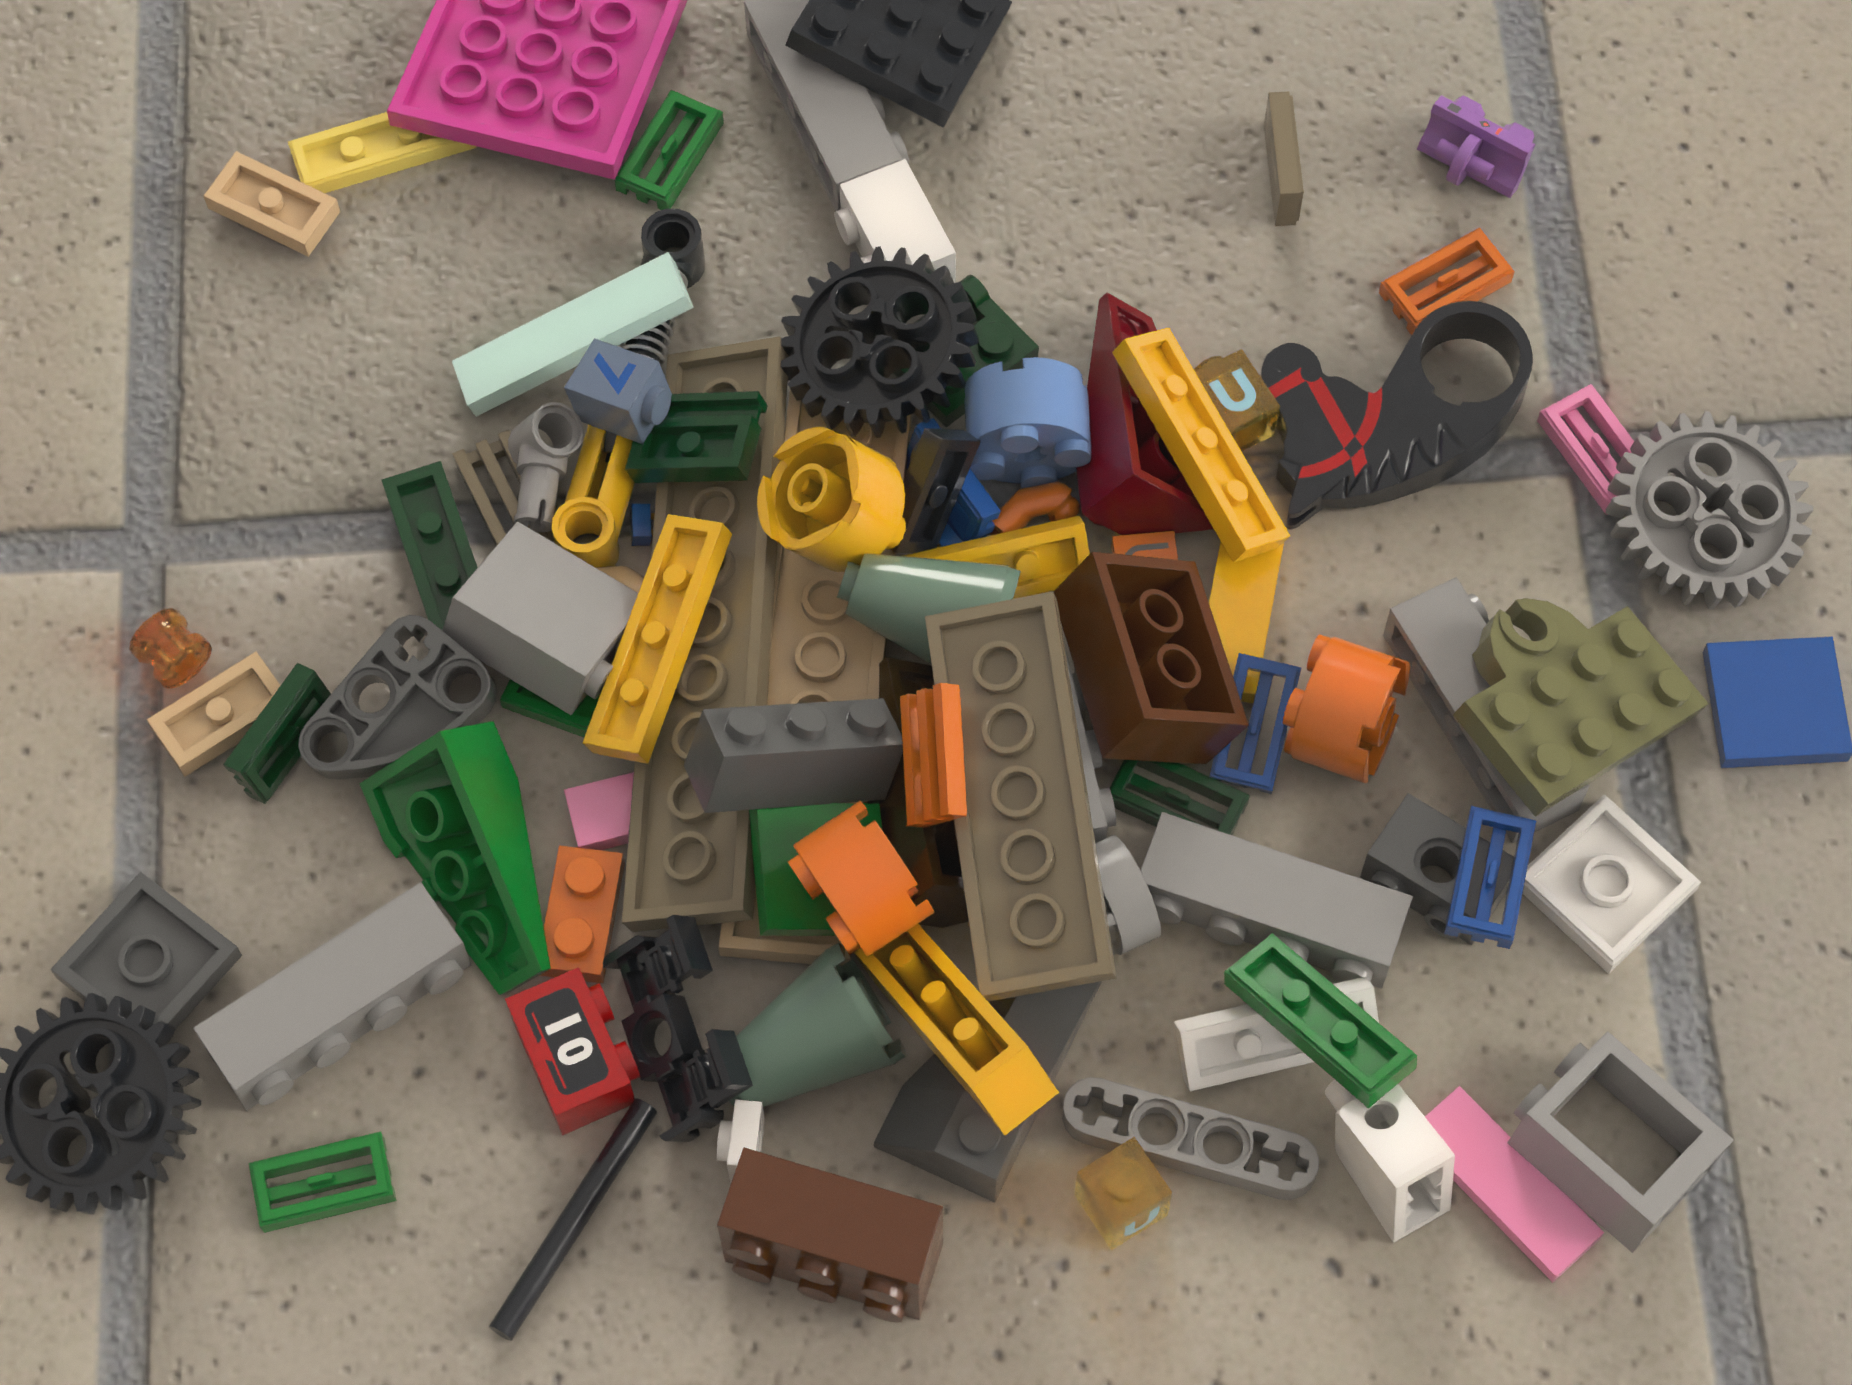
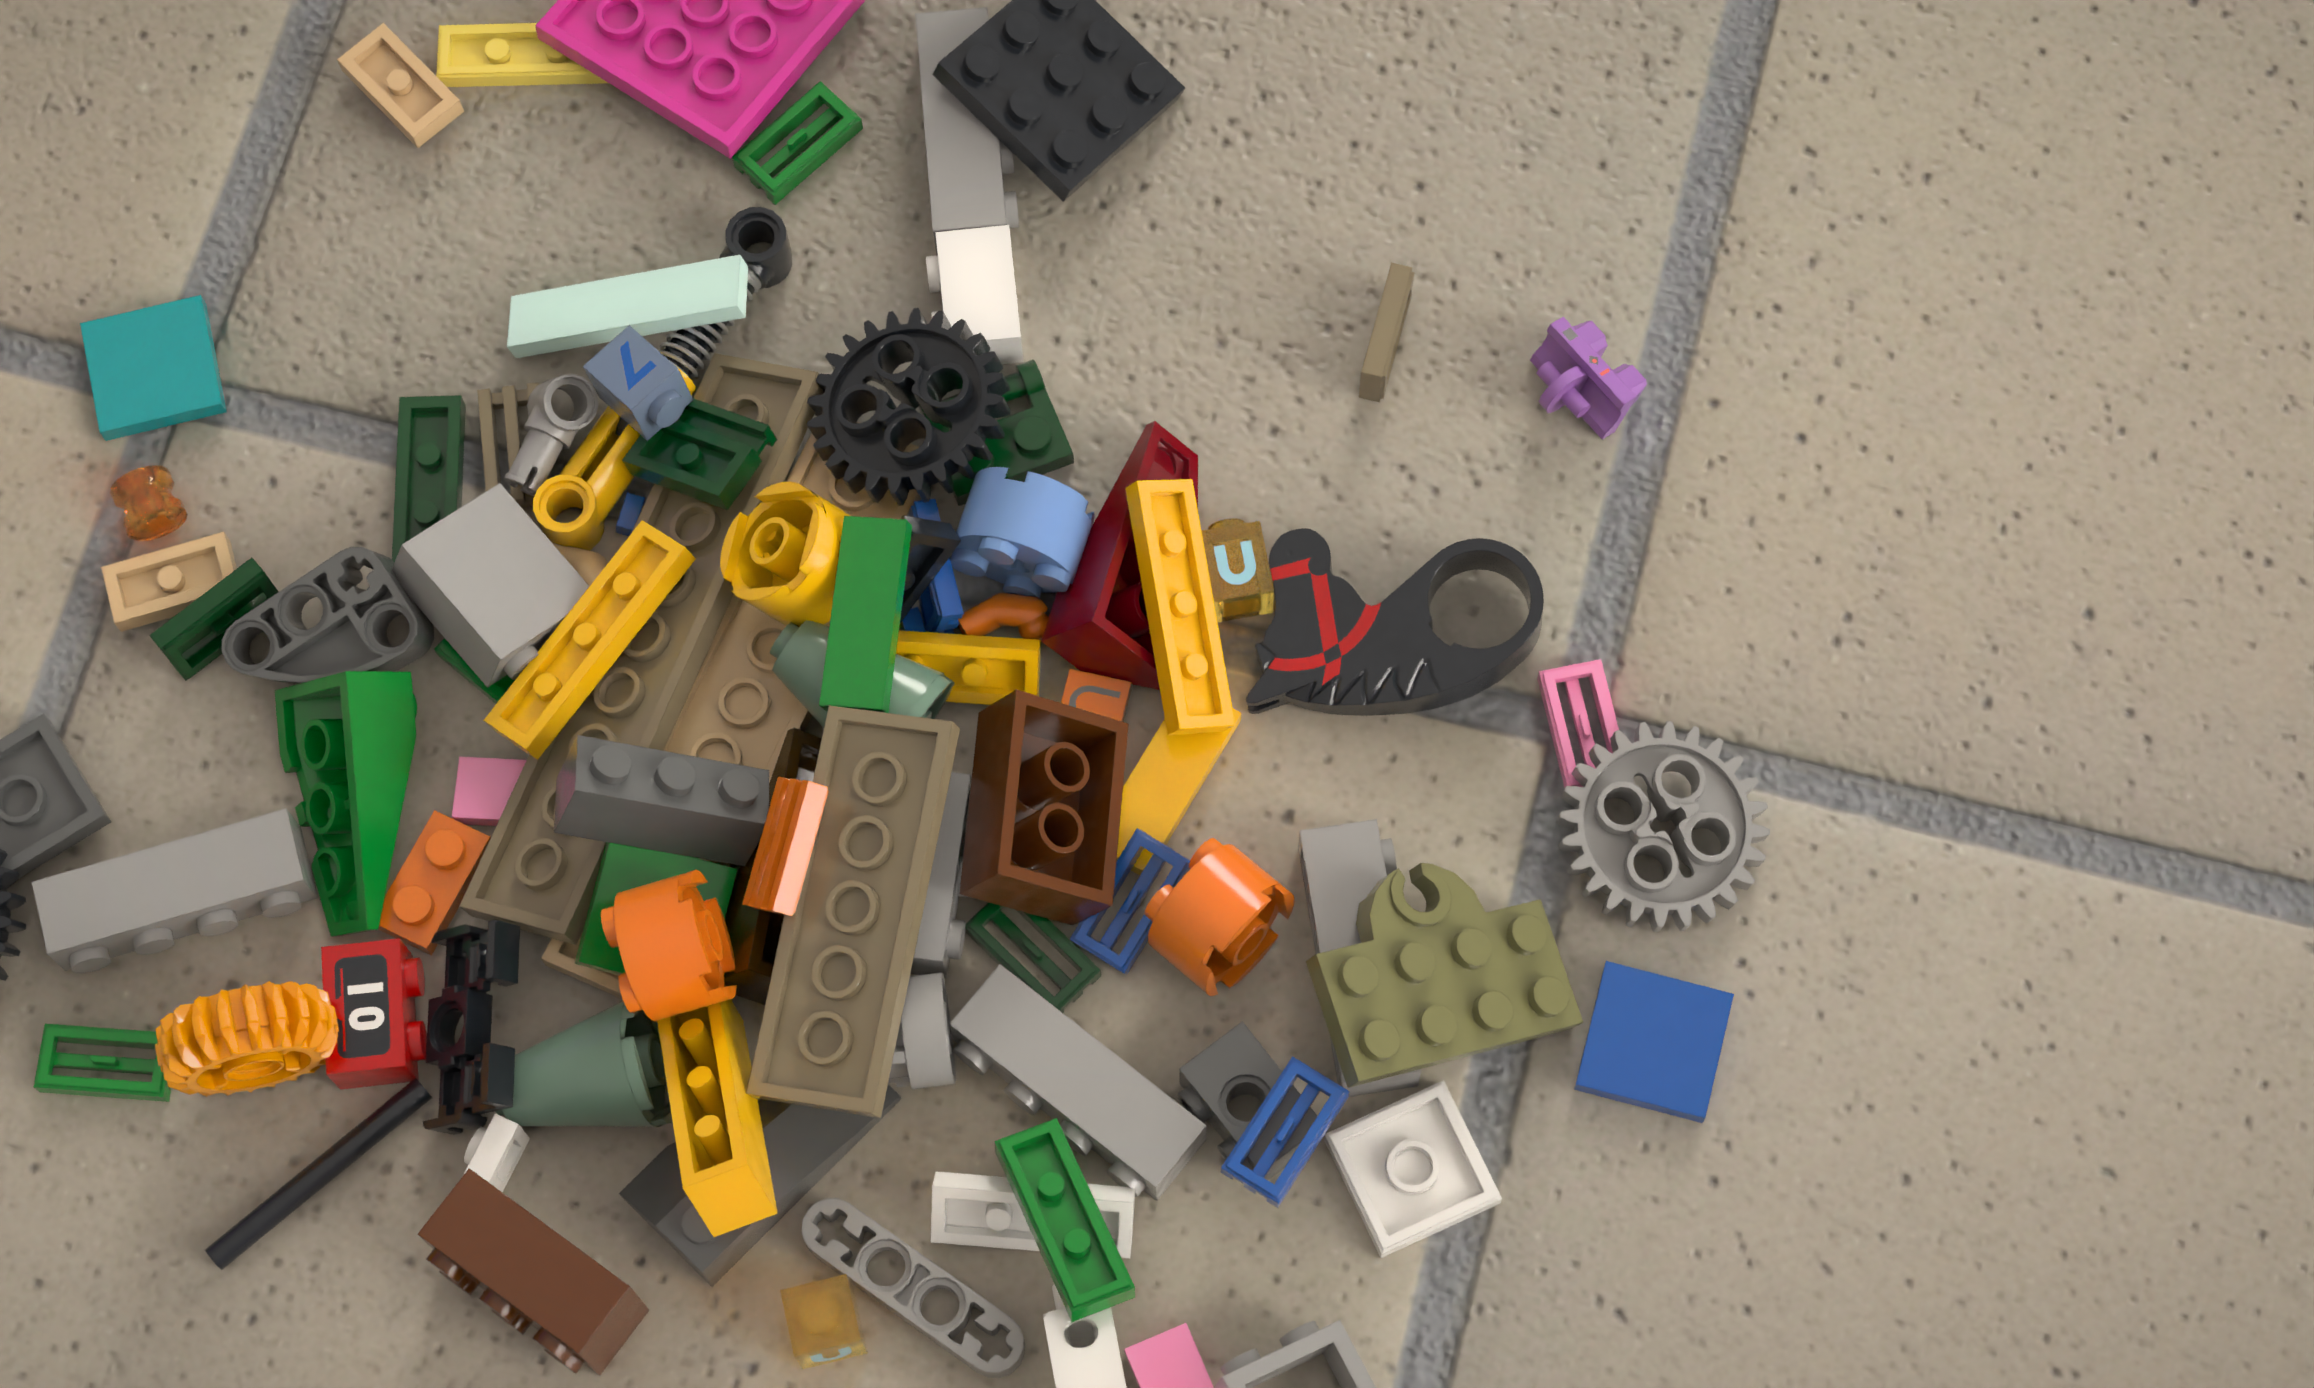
camera: 20 degrees right, 5 degrees up
orange tile [1379,227,1515,335] -> none
none -> teal tile [80,295,227,441]
none -> light orange gear [155,981,339,1097]
none -> green tile [819,516,912,713]

